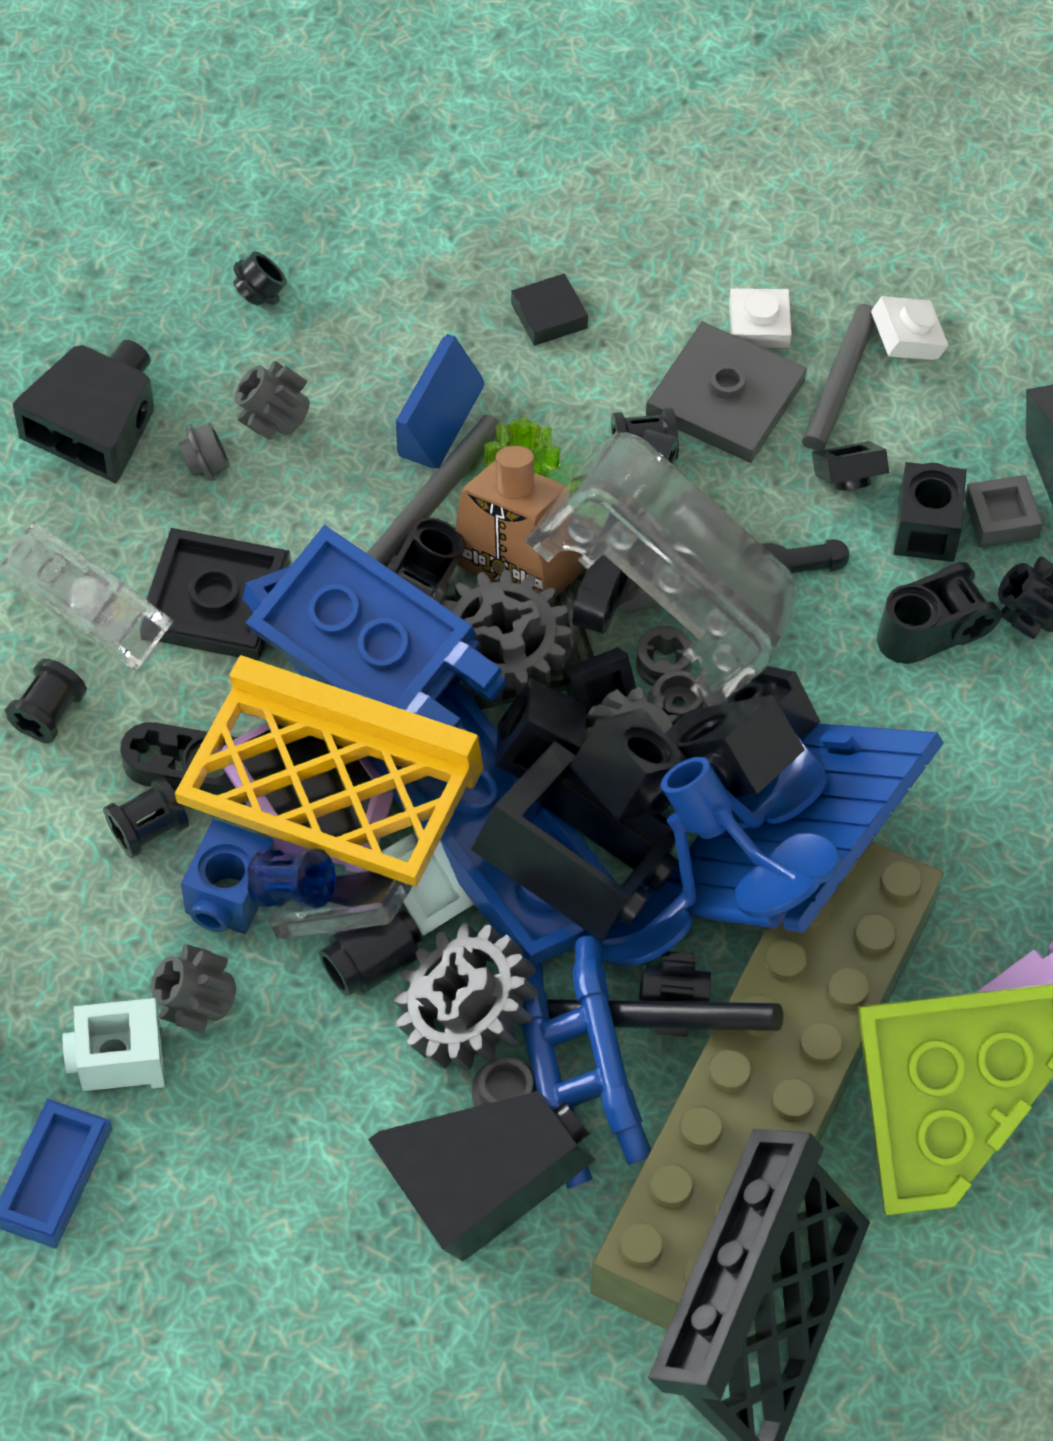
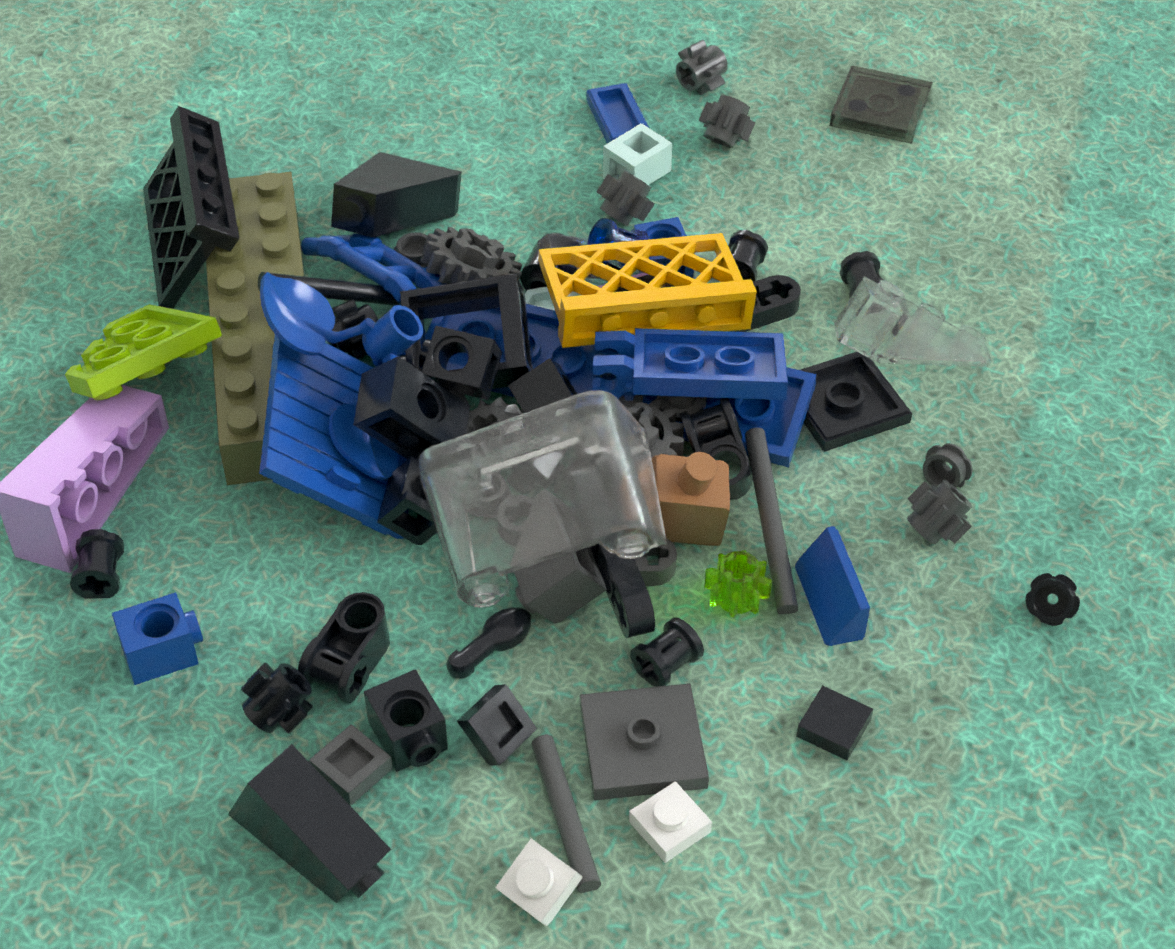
camera: 145 degrees right, 10 degrees down
black torso [13,340,154,484] -> none

